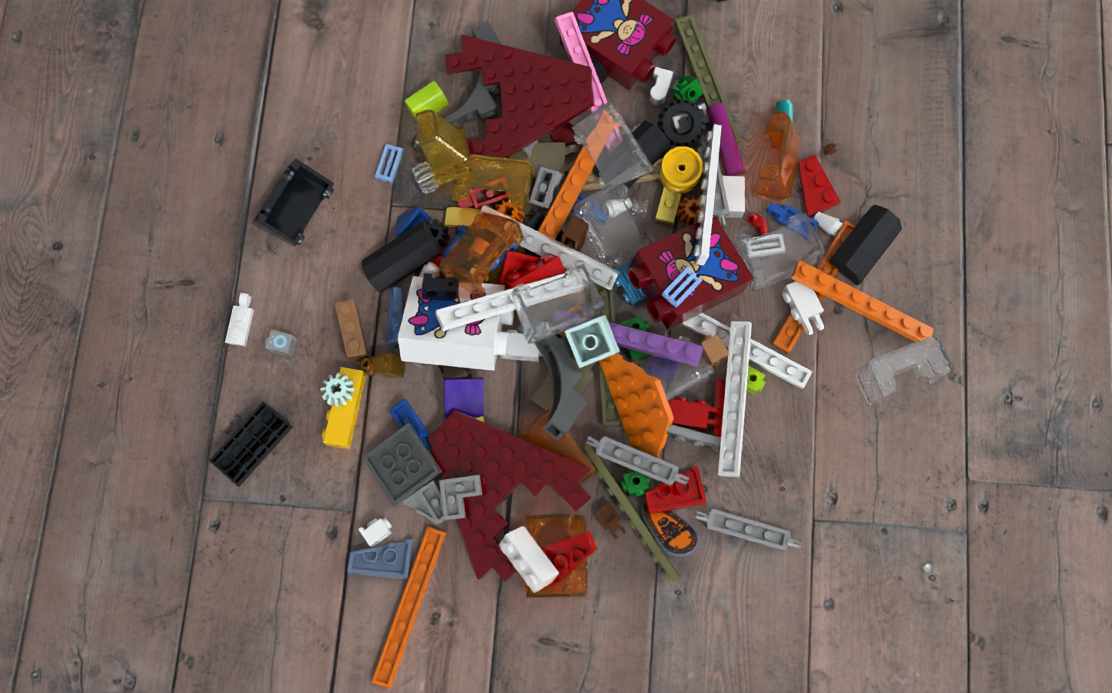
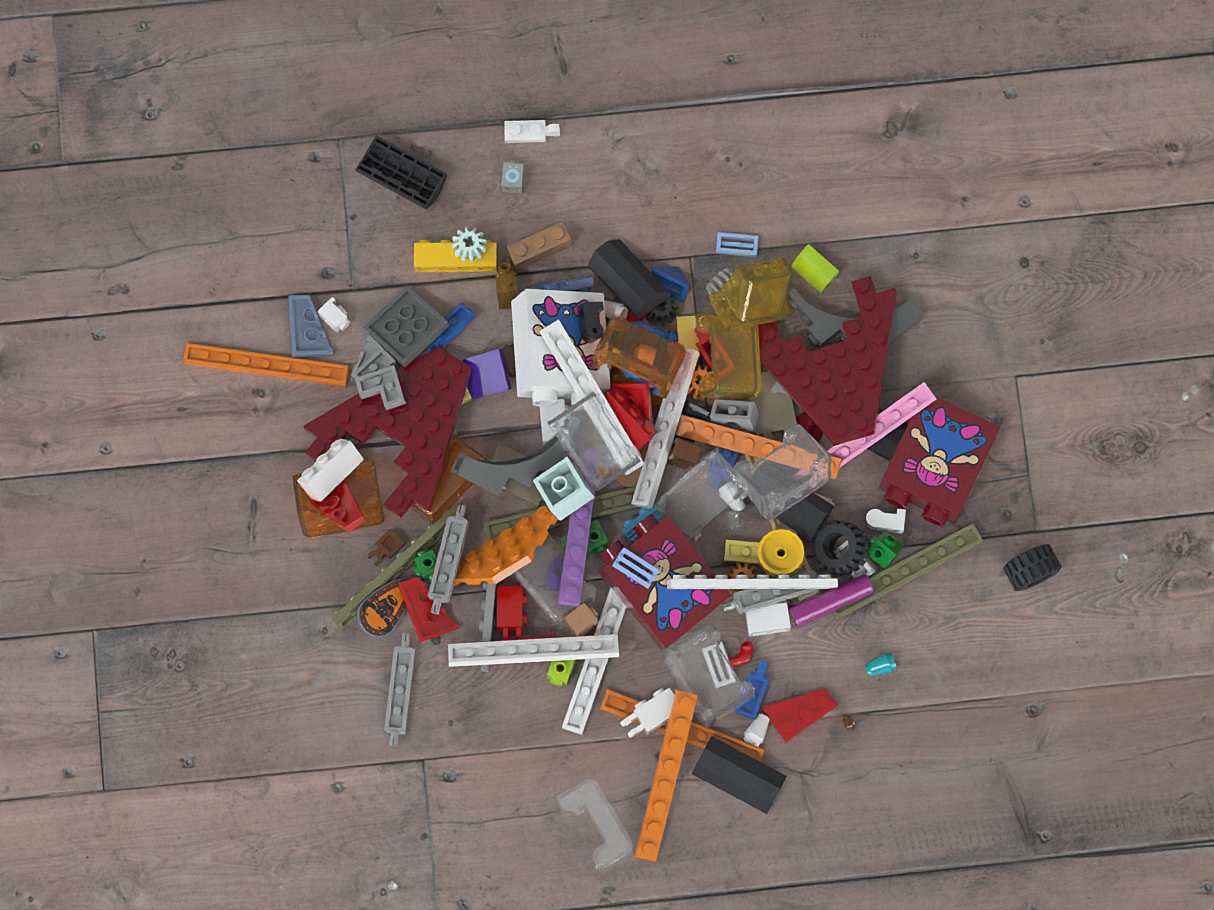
camera: 80 degrees right, 0 degrees up
black windscreen [252,158,334,246] -> none
clear orange windscreen [752,110,801,201] -> none

